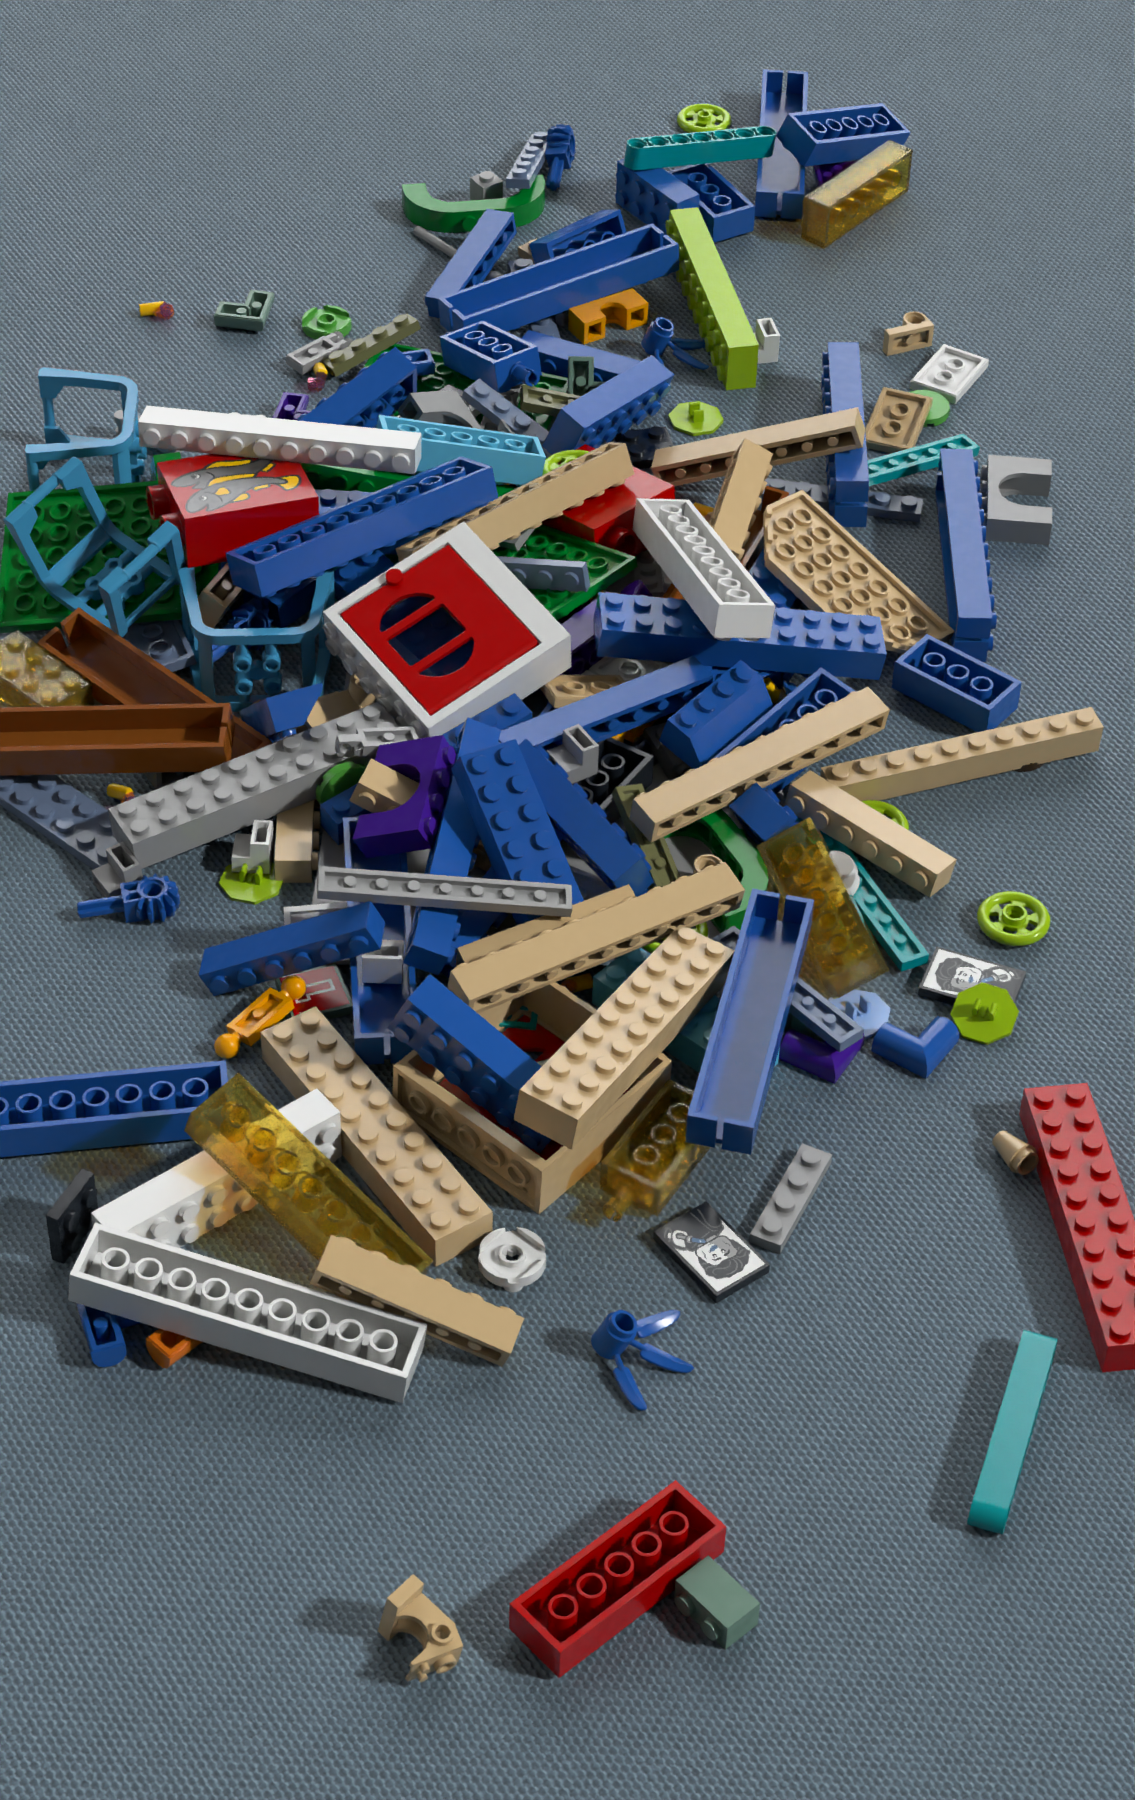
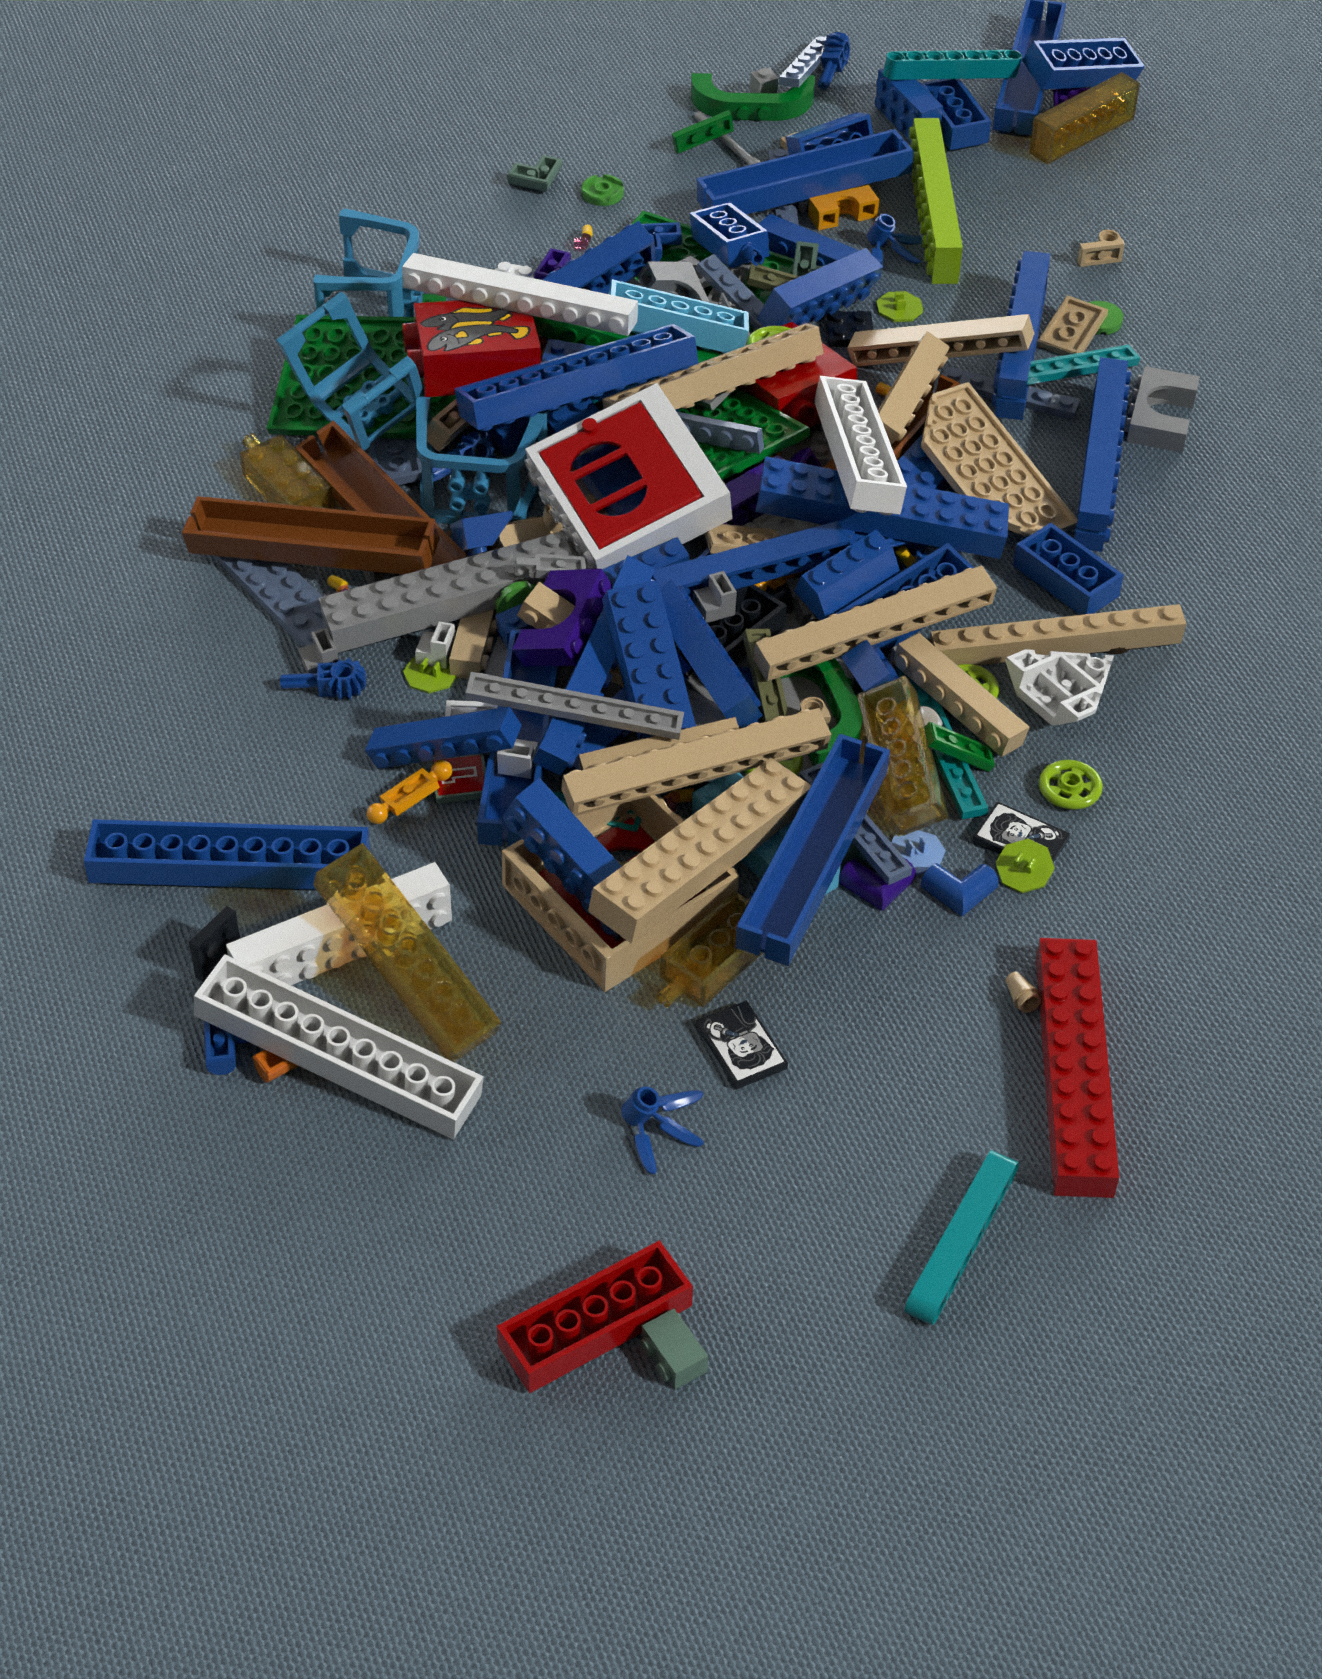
camera: 10 degrees right, 5 degrees up
arm [139,301,174,320] -> none
tan brick [260,1006,493,1267] -> none
light grey hinge [286,331,353,375] -> none
tan brick [310,1235,524,1367] -> none
olive plate [322,313,421,377] -> none
tan tile [378,1574,463,1682] -> none
brick [425,209,517,318] -> none
white plate [478,1227,546,1292] -> none
lime plate [677,104,732,133] -> none
light grey plate [749,1143,832,1254] -> none
white piece [754,318,780,364] -> none
white tile [909,344,989,404] -> none
none -> green tile [672,110,734,154]
none -> green tile [924,721,995,772]
none -> white wedge [1006,649,1114,726]

